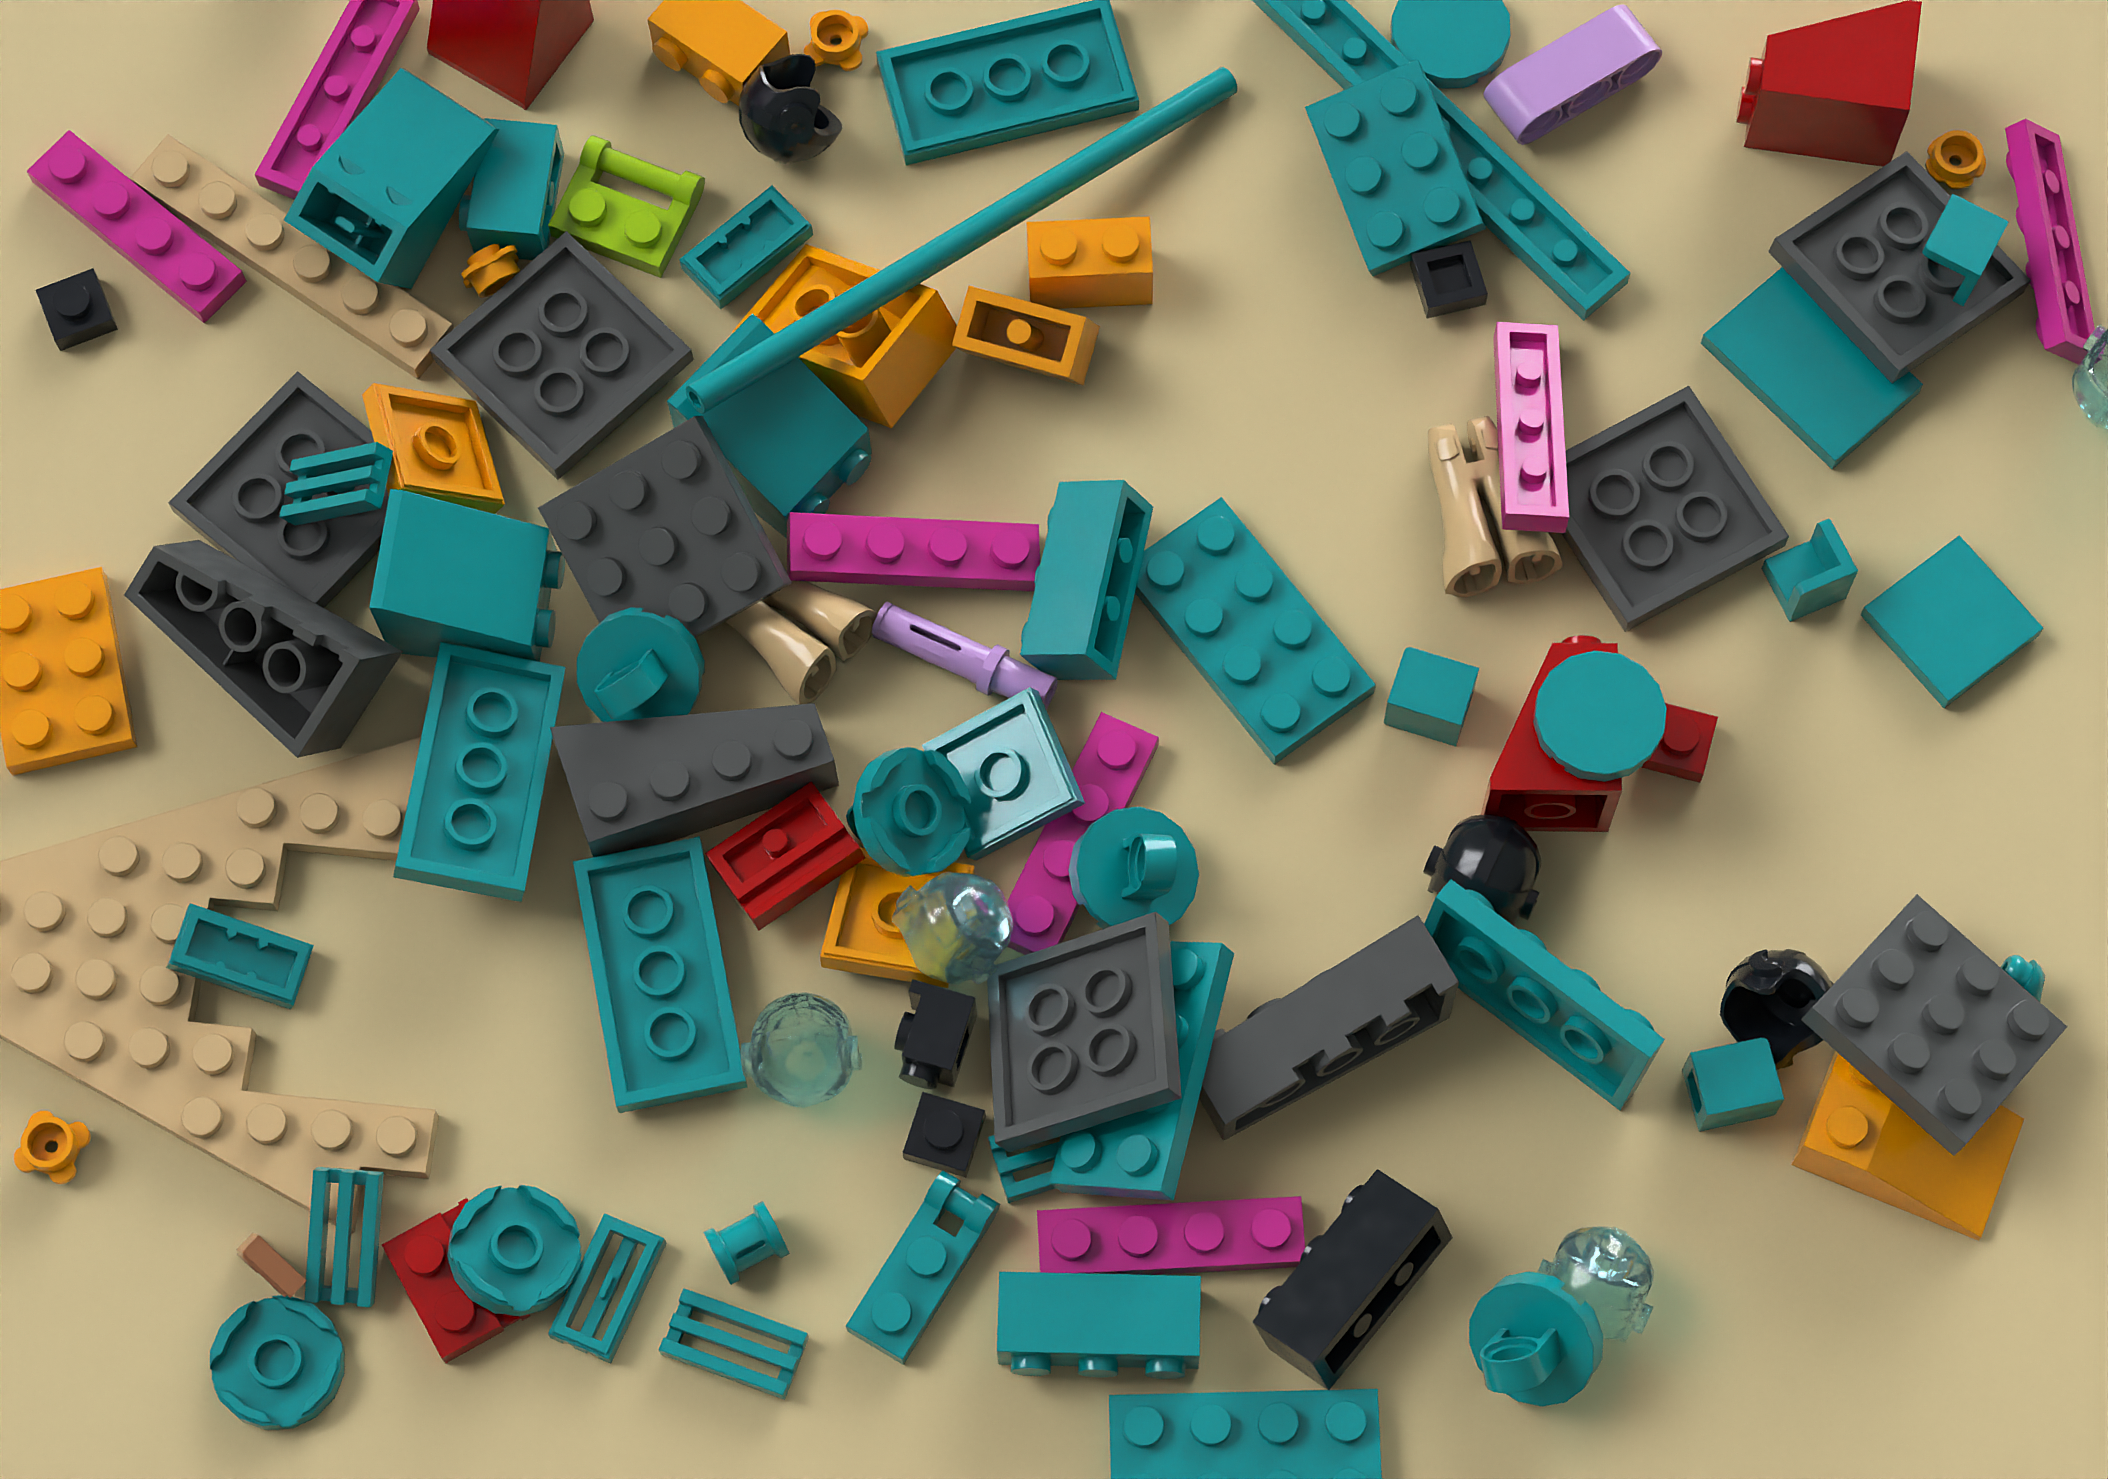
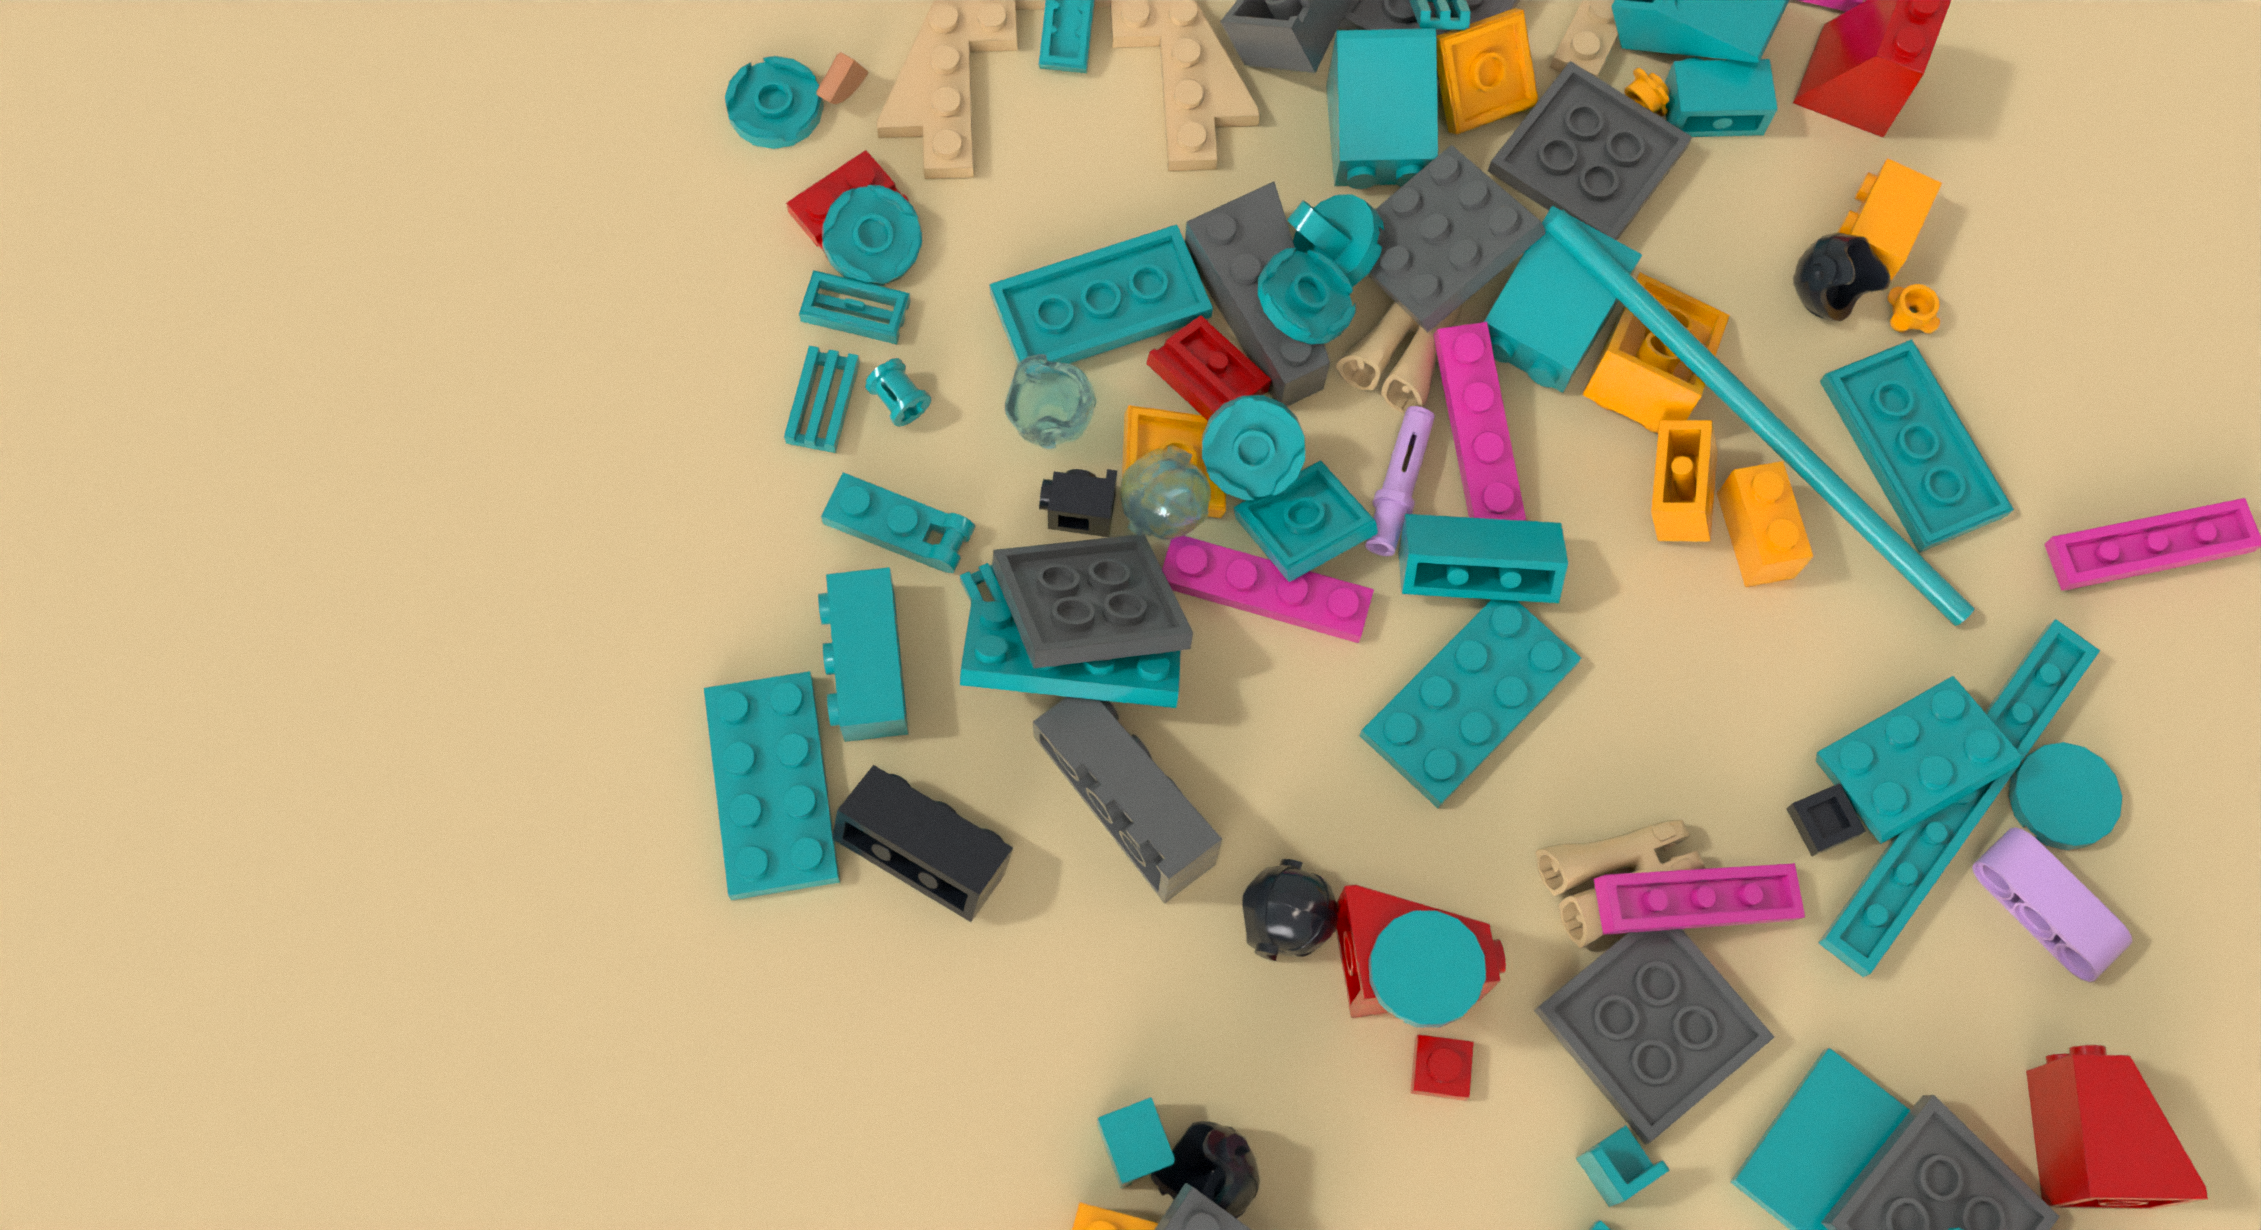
camera: 75 degrees right, 0 degrees up
teal tile [304,1167,384,1307] -> none
teal plate [393,642,566,902] -> none
lime plate [548,135,705,278] -> none
teal plate [679,185,813,309] -> none
black plate [903,1092,986,1178] -> none
dark pink plate [1037,1196,1305,1275] -> none
teal tile [1068,806,1199,929] -> none
teal panel [1384,647,1479,746] -> none
teal plate [1424,879,1665,1110] -> none
teal tile [1469,1271,1603,1407] -> none
clear light blue cap [1537,1226,1654,1343] -> none
none -> teal tile [1257,248,1356,345]

